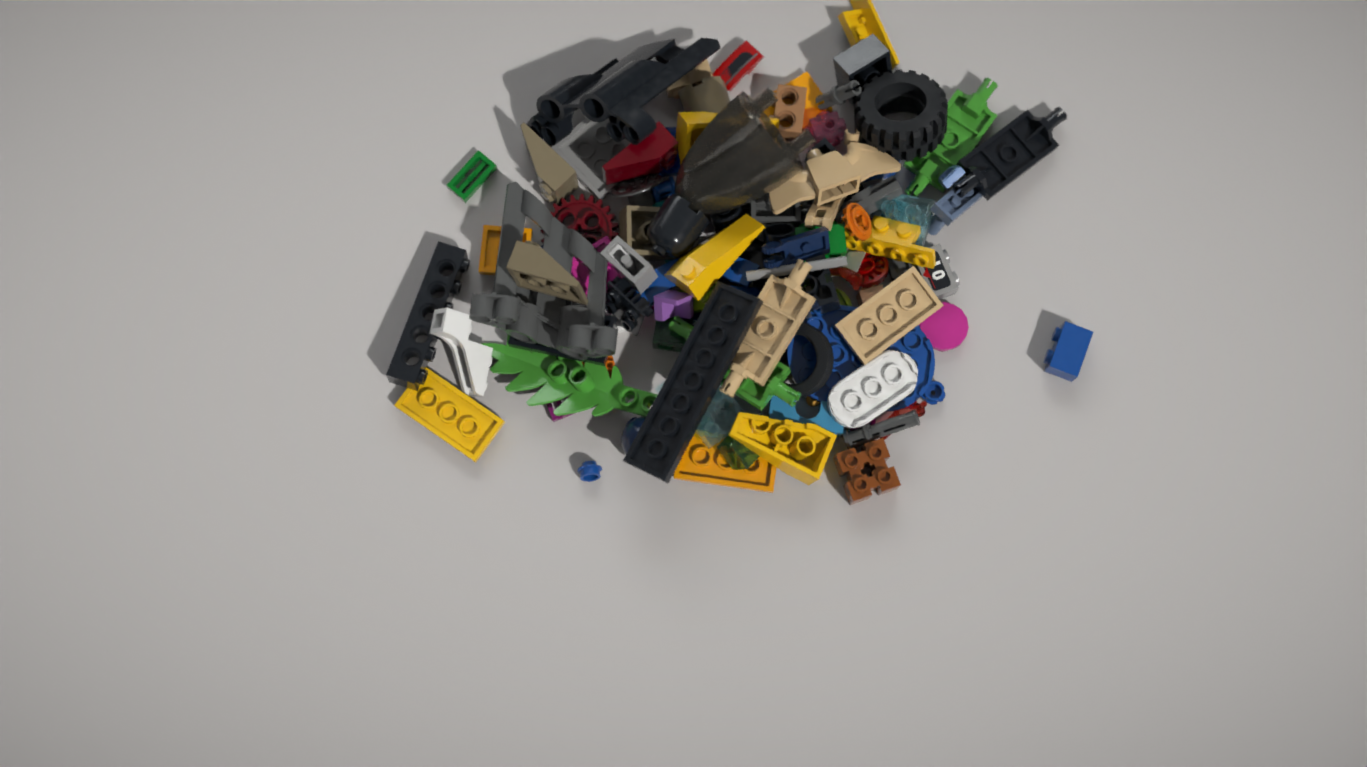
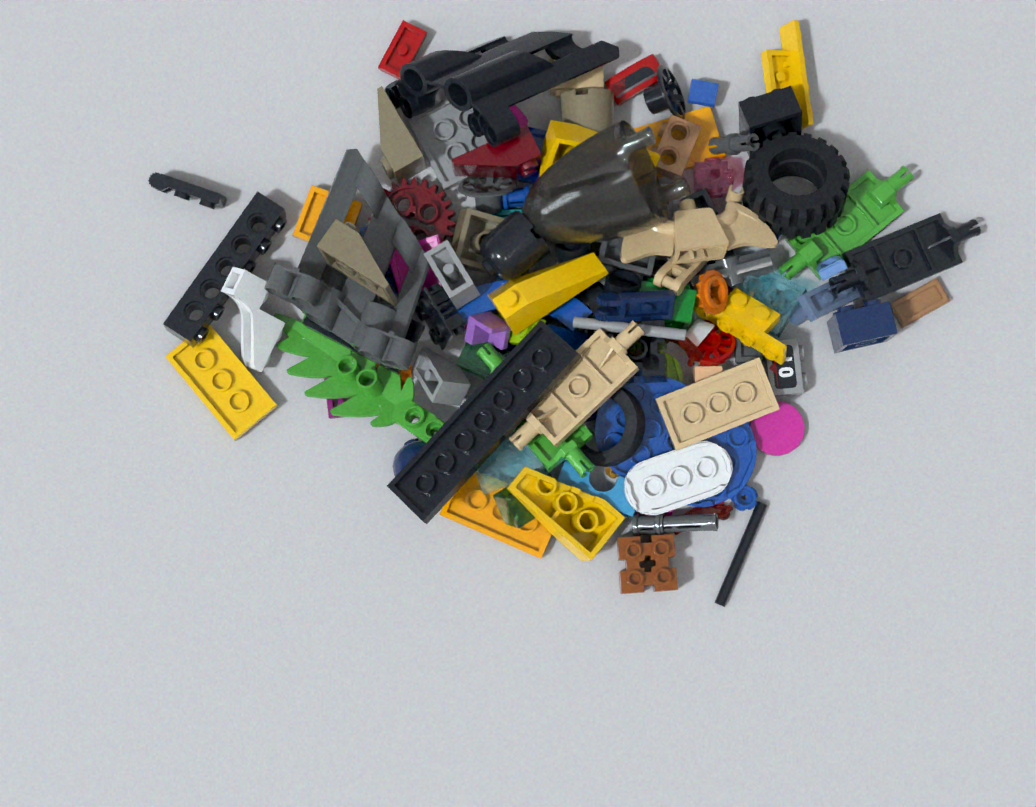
camera: 20 degrees right, 5 degrees up
green tile [446,150,497,203] -> none
blue plate [577,461,602,482] -> none
blue brick [1043,321,1093,382] -> none
none -> black hinge [148,172,227,210]
none -> red plate [378,20,427,79]
none -> light grey slope [412,347,471,406]
none -> black wheel [643,65,686,119]
none -> blue slope [687,79,719,108]
none -> black bar [714,501,767,607]
none -> dark blue brick [827,299,898,354]
none -> medium nougat tile [890,278,950,328]

